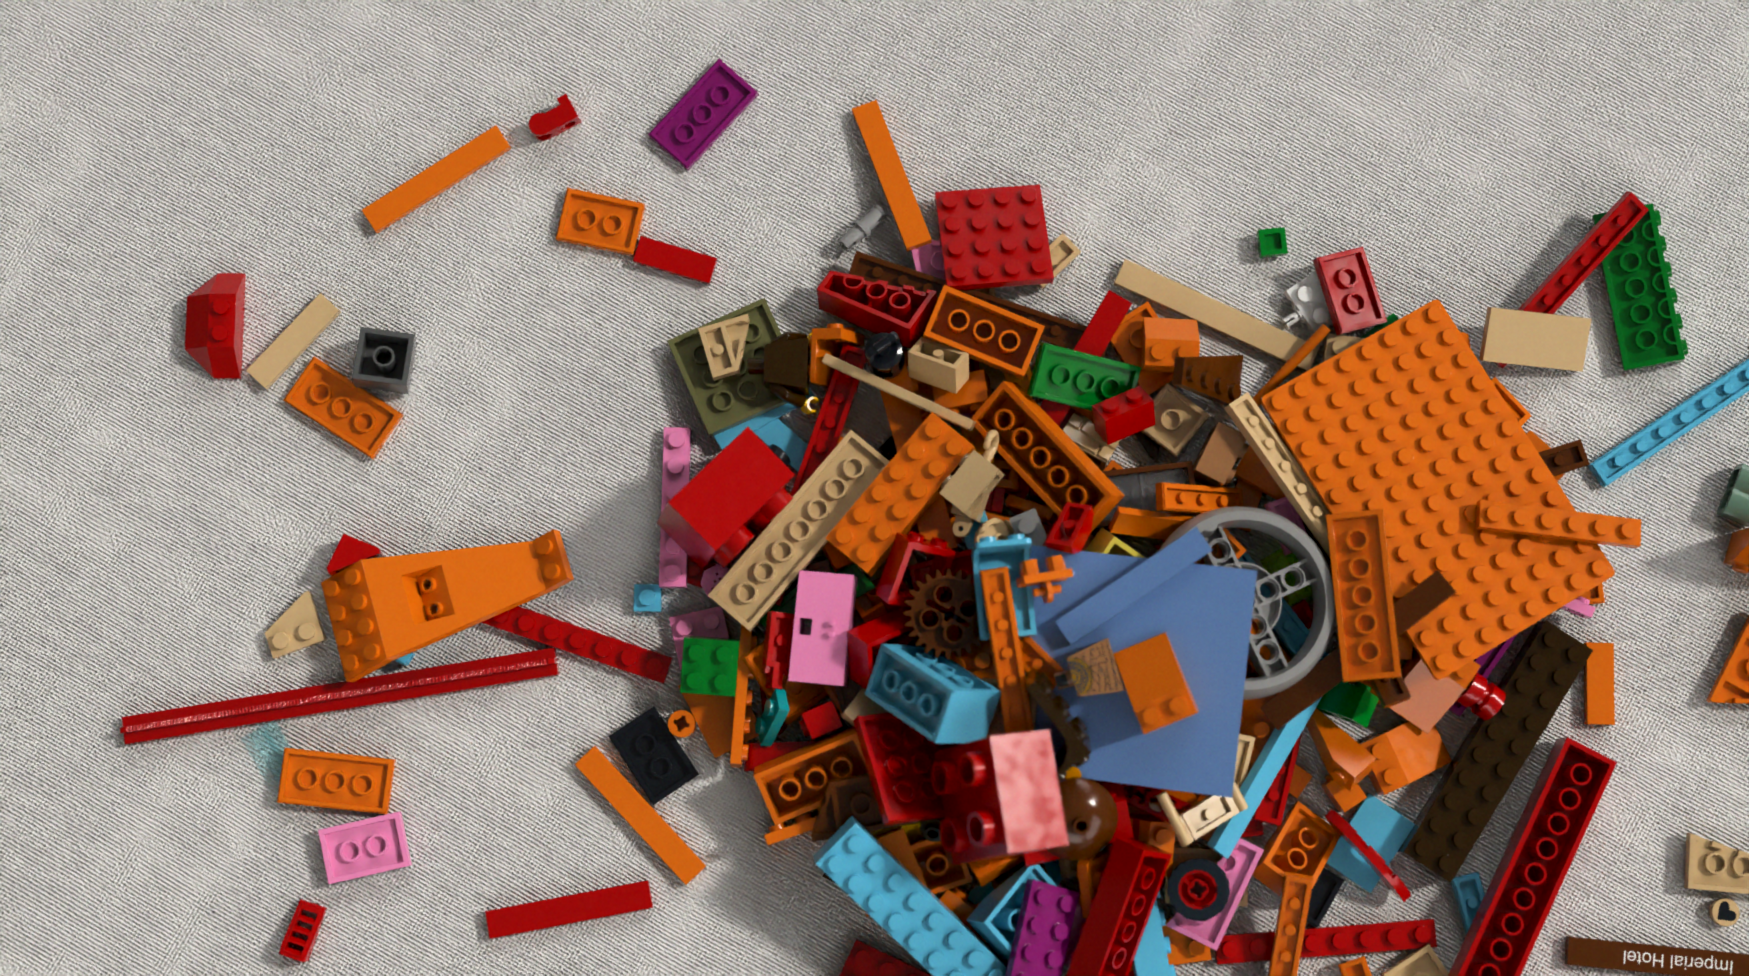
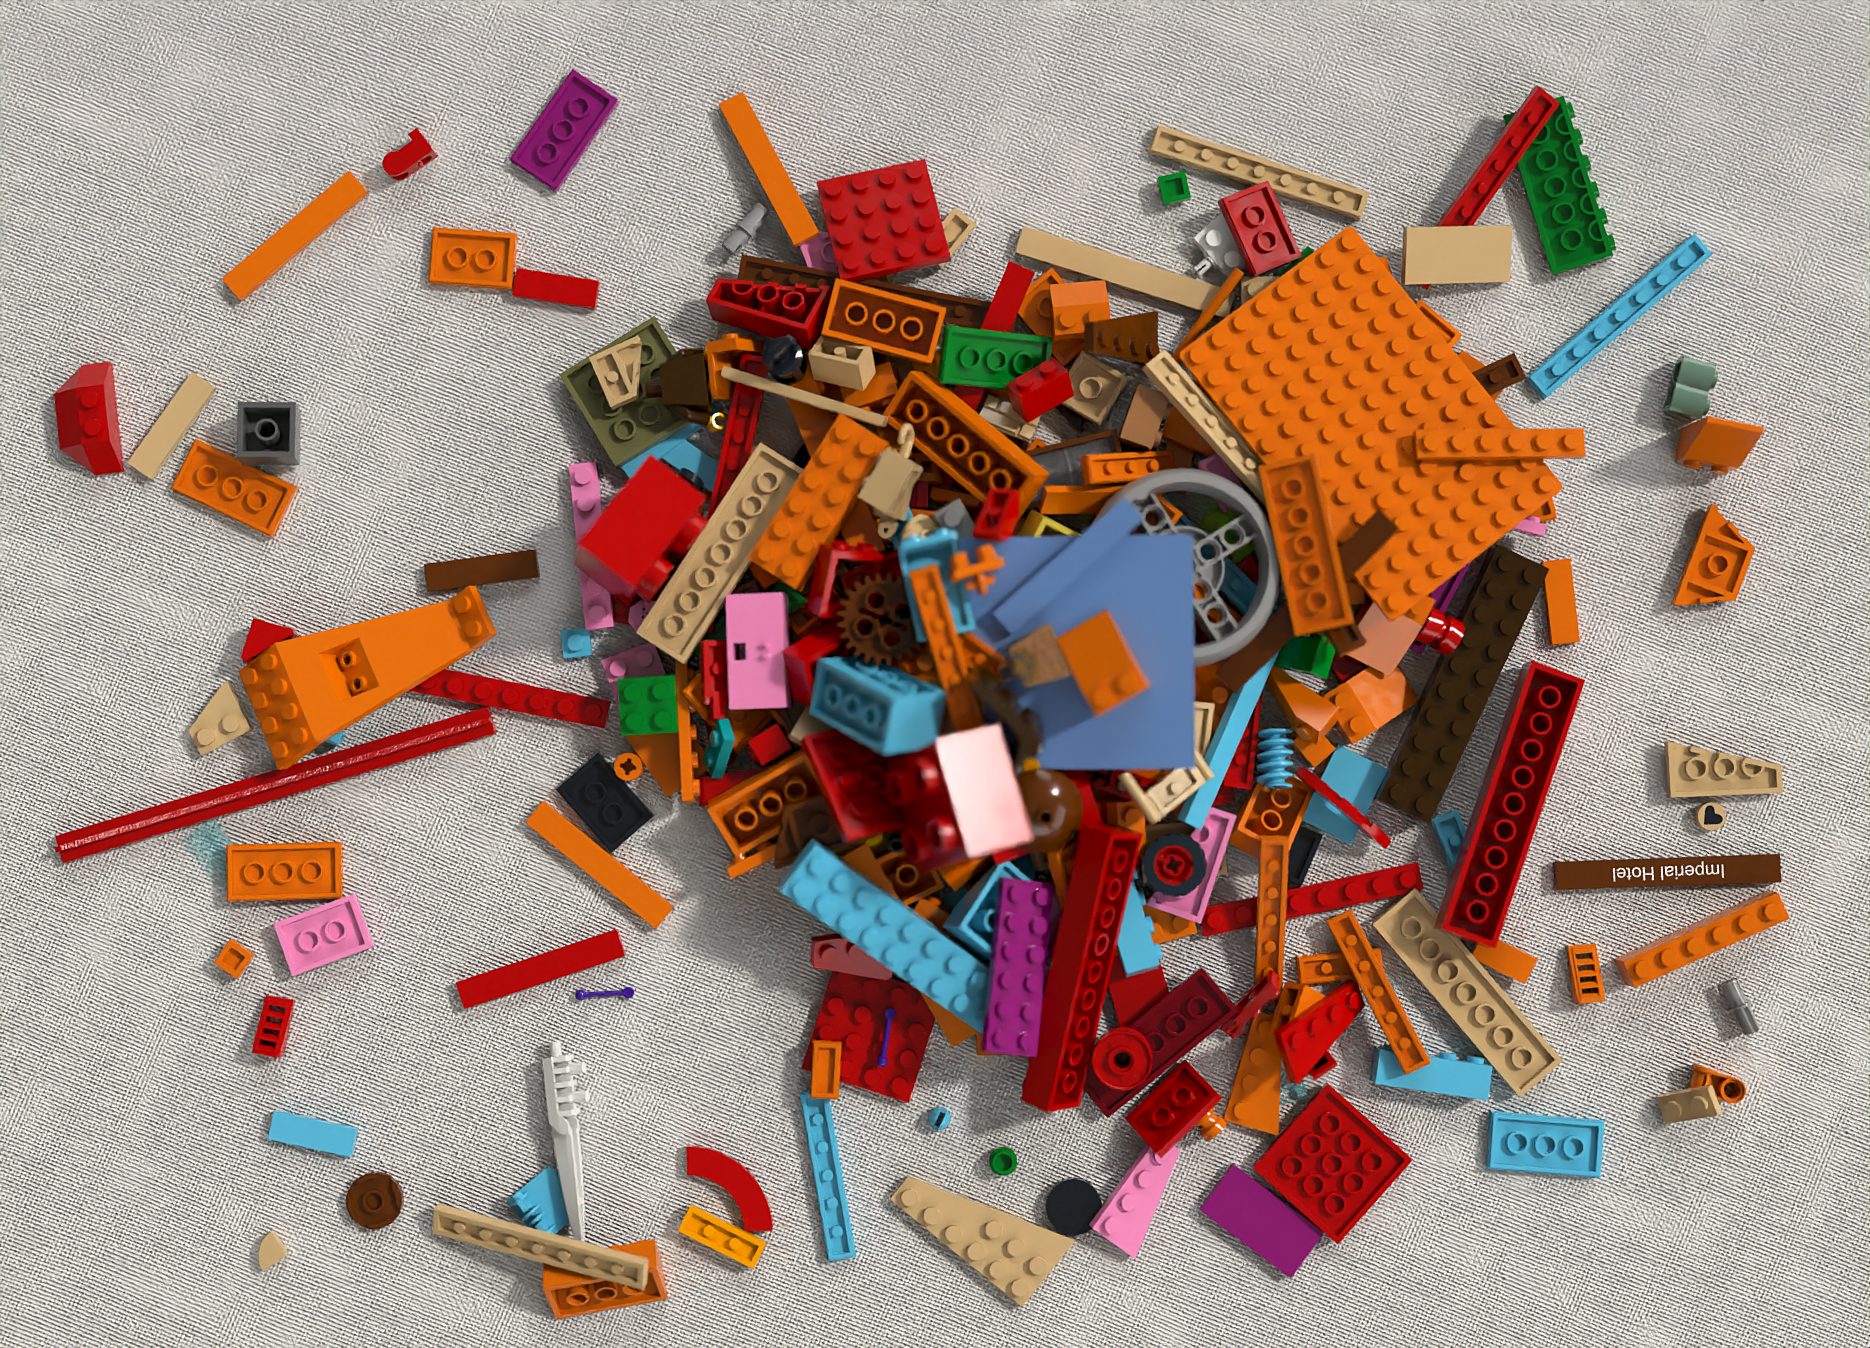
camera: 10 degrees left, 5 degrees up
none -> orange plate [214,939,256,979]
none -> reddish brown tile [424,549,540,592]
none -> dark purple hinge [575,987,634,1001]
none -> red wing [810,933,893,981]
none -> tan tile [1149,125,1369,221]
none -> medium azure piece [1257,728,1293,789]
none -> red tile [1330,653,1365,683]

